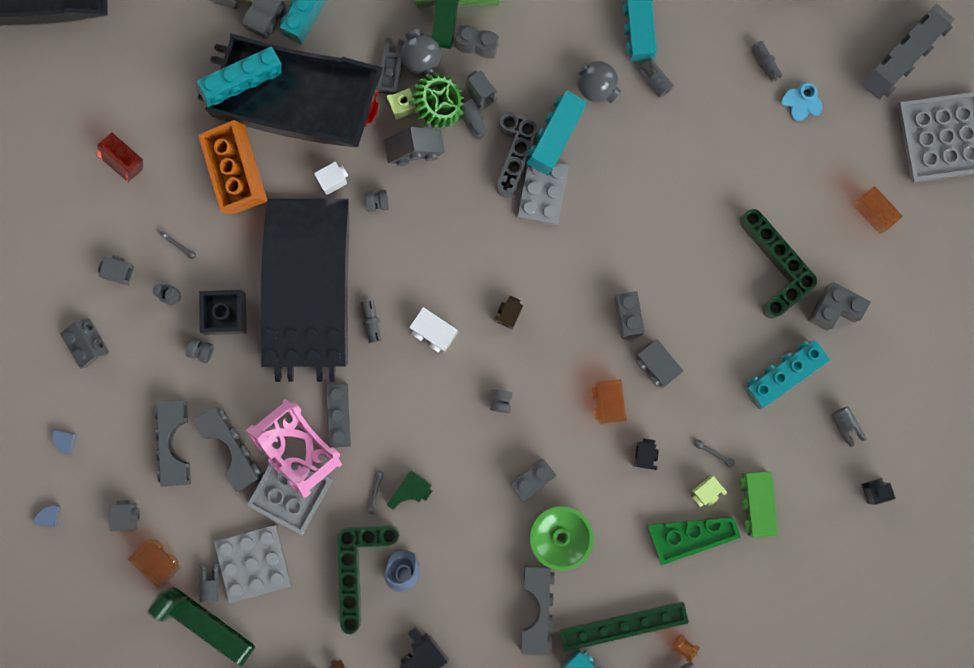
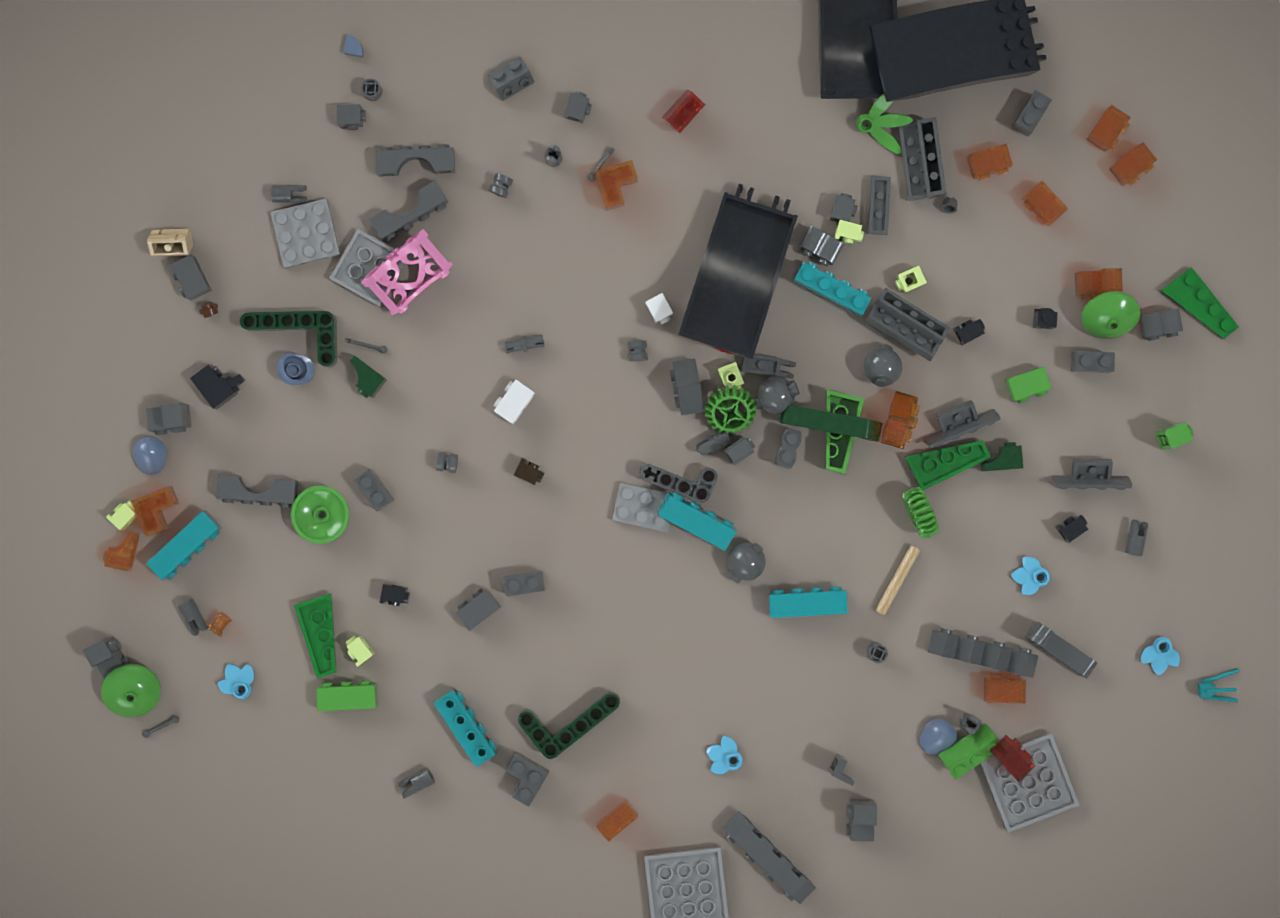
camera: 90 degrees right, 5 degrees up
sand blue tile [52,430,76,455] -> none
clear orange brick [128,539,181,588] -> none
dark green beam [147,587,255,666] -> none
teal brick [196,46,282,107] -> none
orange brick [198,120,267,215] -> none
black brick [199,290,247,335] -> none
black hinge [261,198,349,382] -> none
dark grey plate [326,384,351,448] -> none
dark green plate [560,601,689,652] -> none
clear orange brick [592,379,627,424] -> none
dark grey hinge [638,58,674,98] -> none
dark grey hinge [695,441,735,466] -> none
dark grey pin [752,41,783,82] -> none
black brick [861,478,896,505] -> none
none -> medium azure plate [217,664,254,699]
none -> dark grey wheel [361,78,383,101]
none -> clear orange brick [595,160,638,211]

